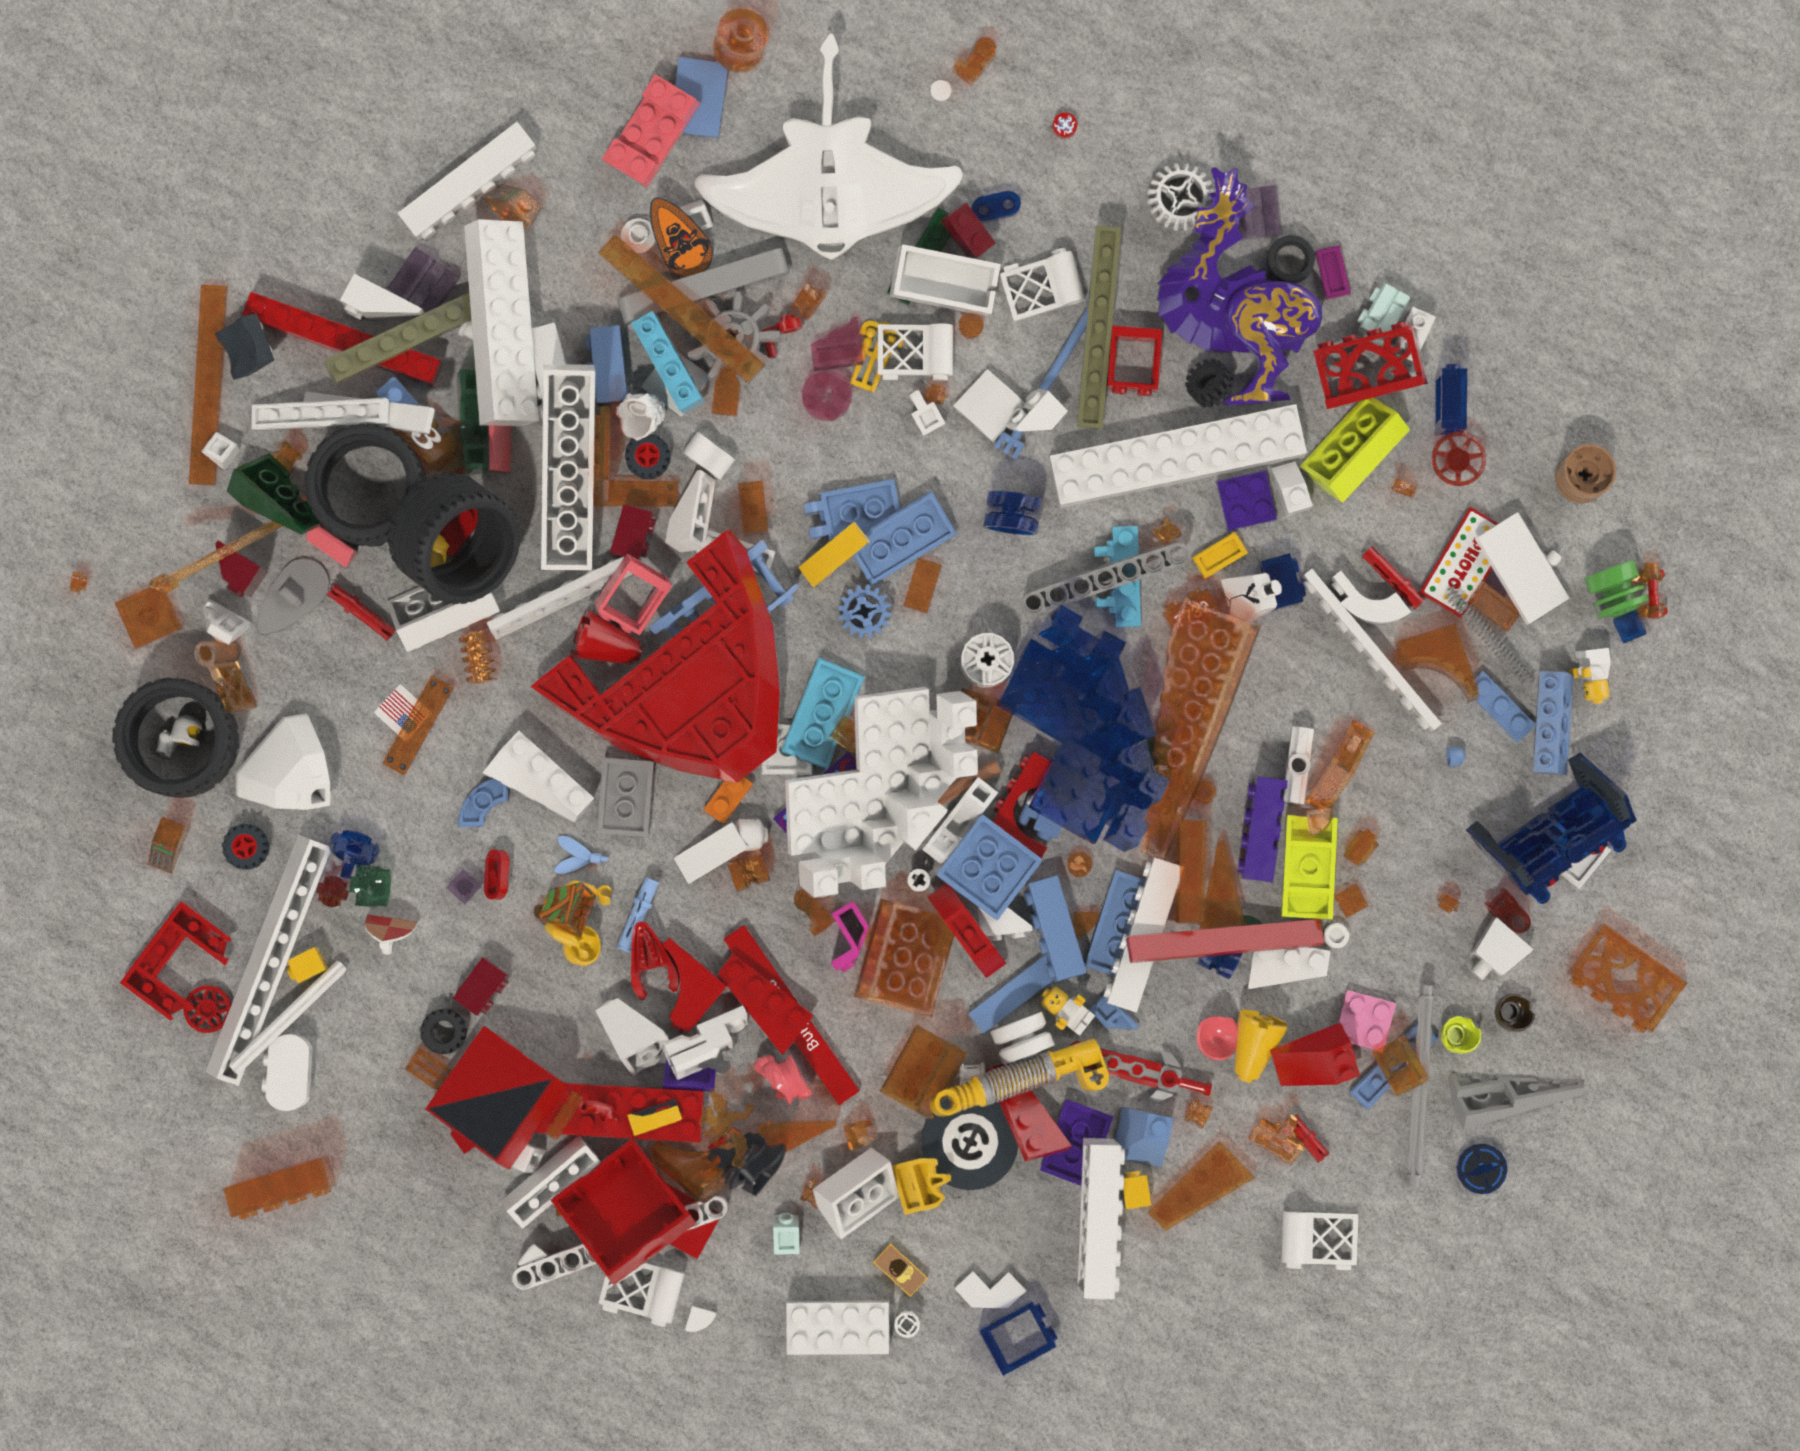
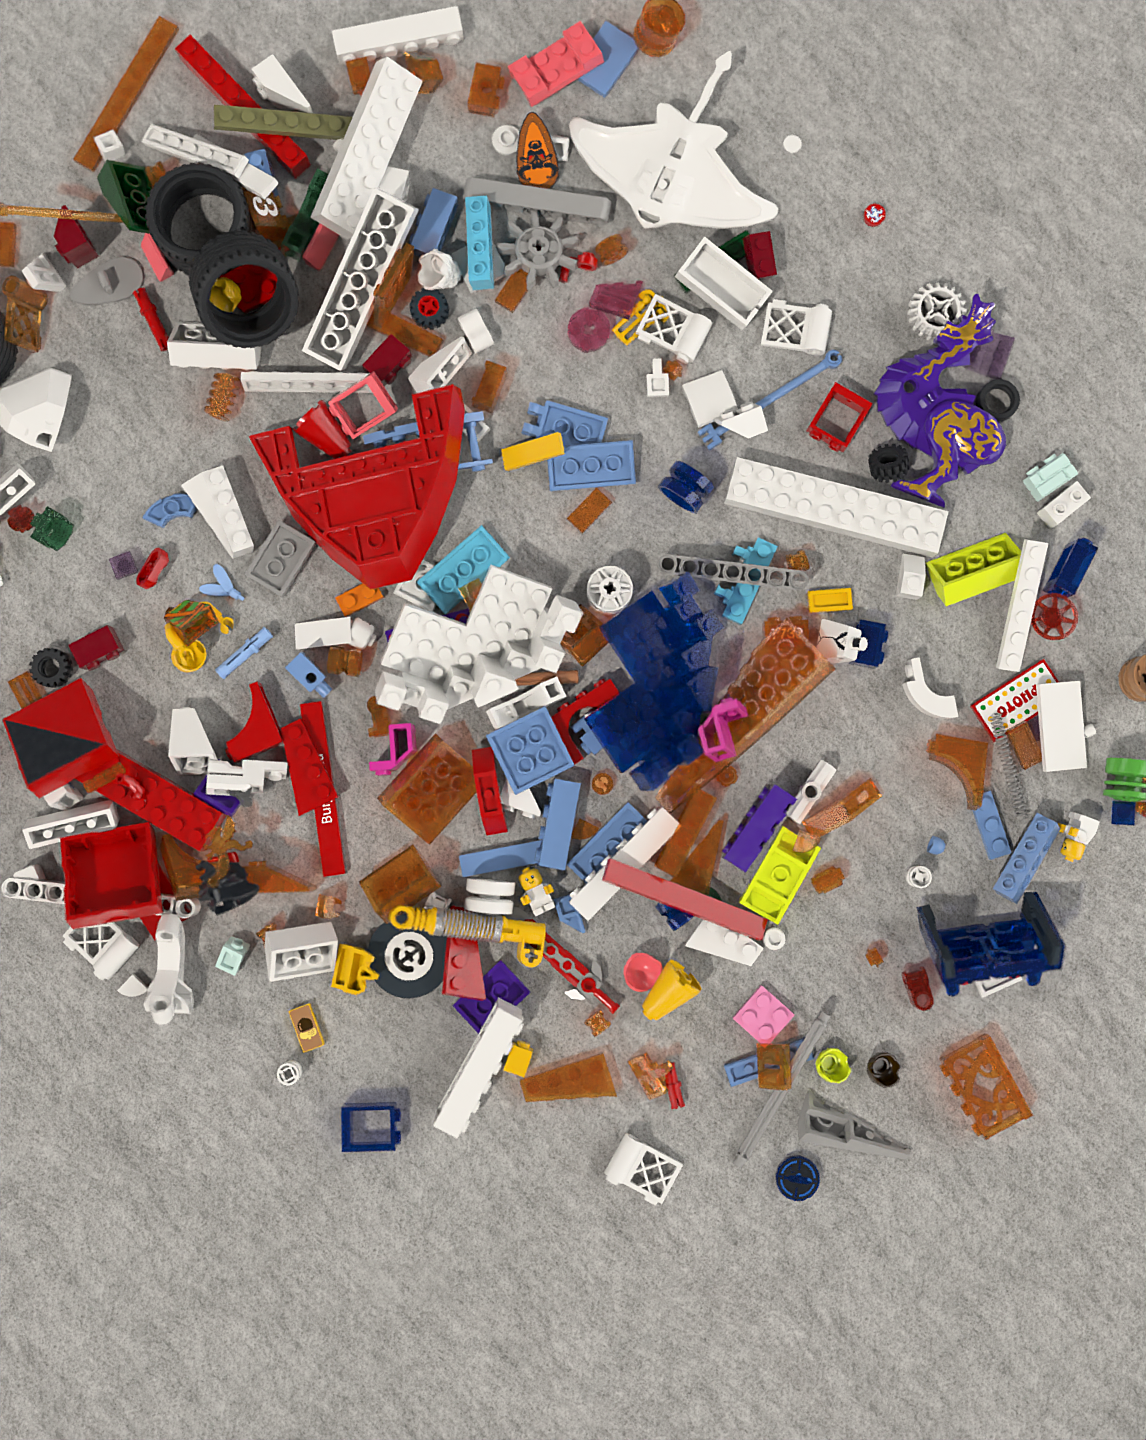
camera: 35 degrees right, 0 degrees up
black brick [215,313,274,380] -> none
clear blue tile [329,830,380,880] -> none
shield [364,914,417,955] -> none
sticker [374,684,432,742] -> none
clear orange tile [382,675,454,776] -> none
clear purple slope [387,247,460,313] -> none
clear orange tile [598,234,765,384] -> none
yellow sticker [628,1099,682,1136] -> none
red animal [631,922,678,1000] -> none
coral piece [754,1054,812,1106] -> none
white brick [786,1300,889,1355] -> none
medium blue gear [837,584,892,639] -> none
white bush [908,869,930,892] -> none
clear orange leg [952,37,996,86] -> none
white tile [954,1271,1026,1308] -> none
clear orange tile [958,313,984,339] -> none
clear blue plate [971,191,1021,223] -> none
olive plate [1077,225,1121,429] -> none
medium blue slope [1115,1107,1174,1167] -> none
dark purple plate [1216,471,1277,531] -> none
red slope [1270,1022,1360,1086] -> none
white plate [1302,569,1442,732] -> none
red fence [1313,321,1428,409] -> none
magenta tile [1315,245,1351,300] -> none
clear orange tile [1334,884,1369,918] -> none
red pin [1361,546,1426,610] -> none
clear orange tile [1390,478,1417,498] -> none
white torso [1471,918,1533,980] -> none
none -> white connector [144,914,194,1025]
none -> medium blue torso [285,652,332,698]
none -> clear orange brick [345,57,371,95]
none -> clear orange brick [467,62,505,117]
none -> dark pink piece [698,698,748,762]
none -> white wheel [905,865,932,888]
none -> white plate [996,539,1048,672]

